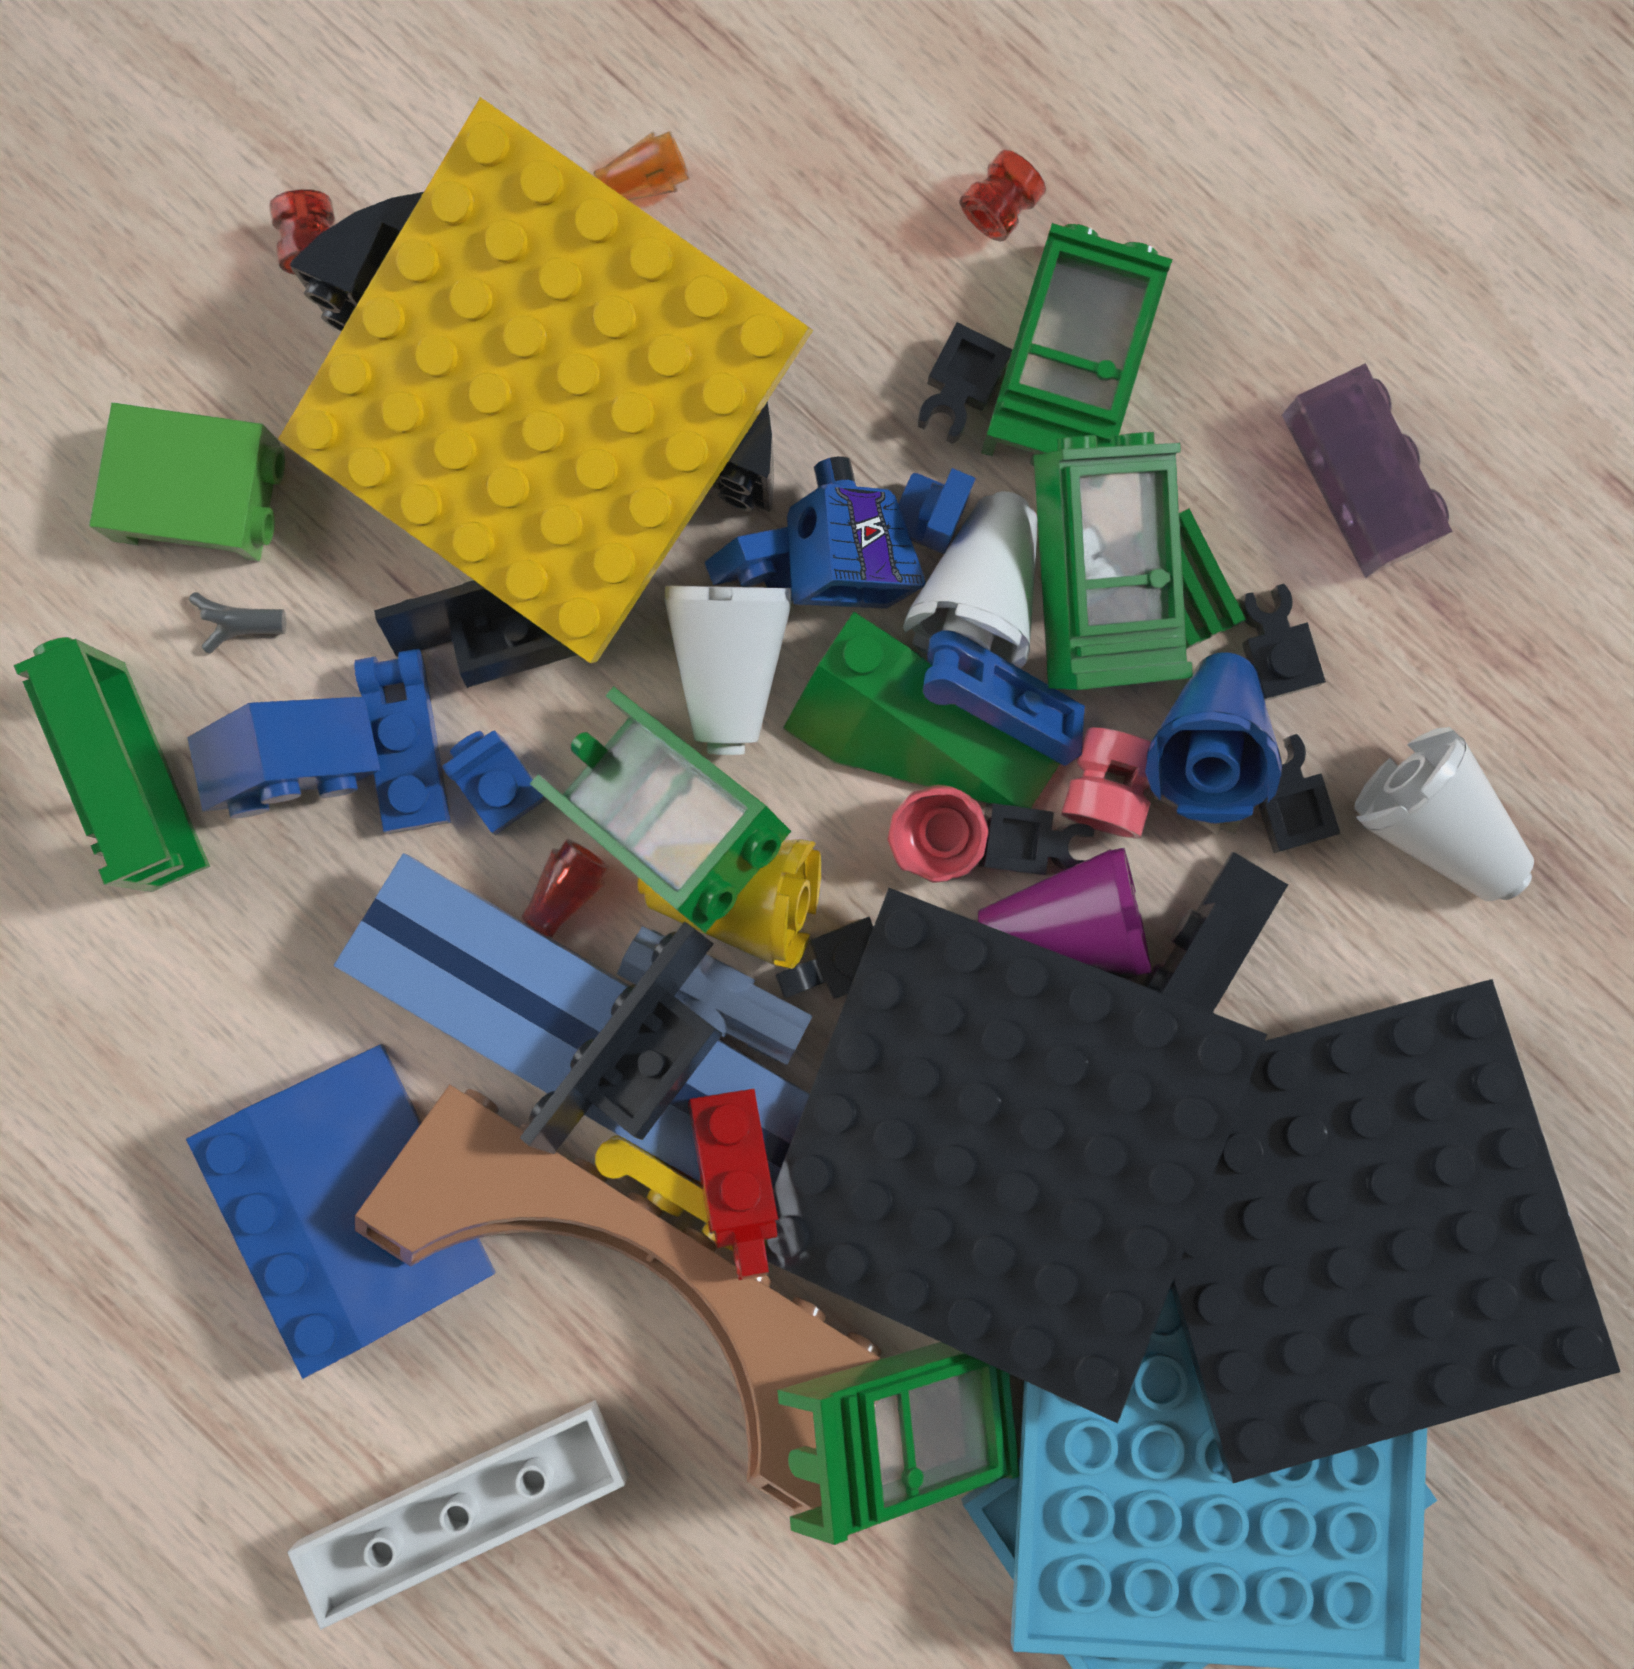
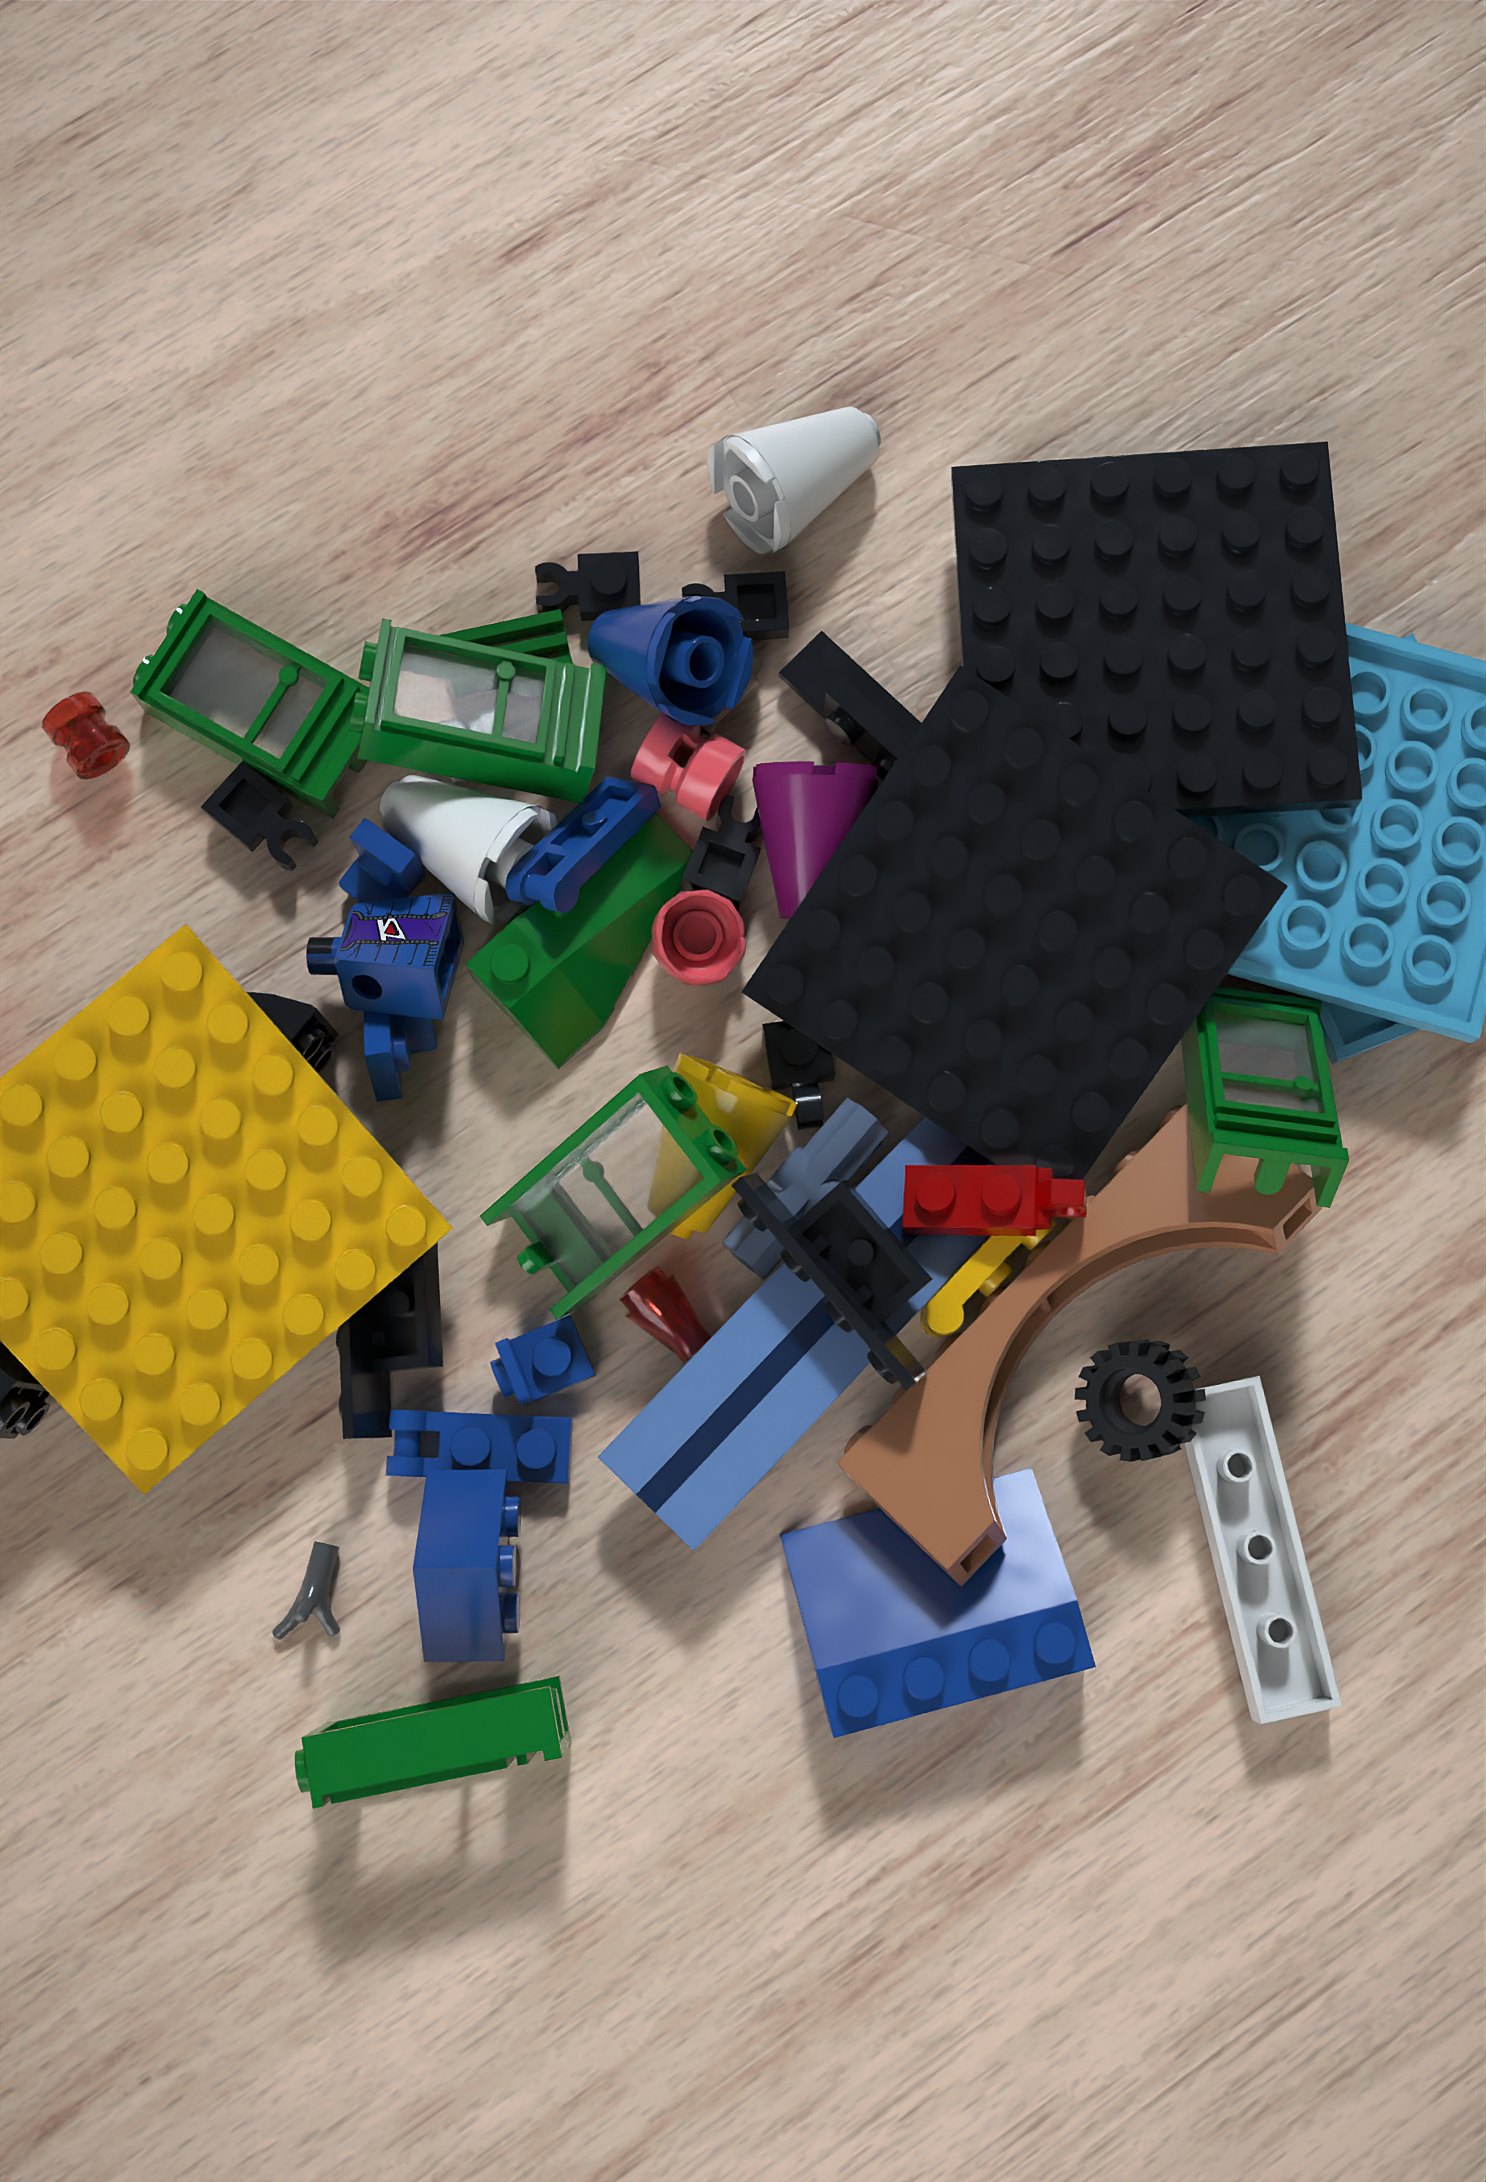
camera: 75 degrees left, 5 degrees down
bright green panel [89,402,285,561] -> none
white cone [664,586,792,755] -> none
clear purple brick [1282,363,1453,578] -> none
none -> black tyre [1074,1339,1206,1462]

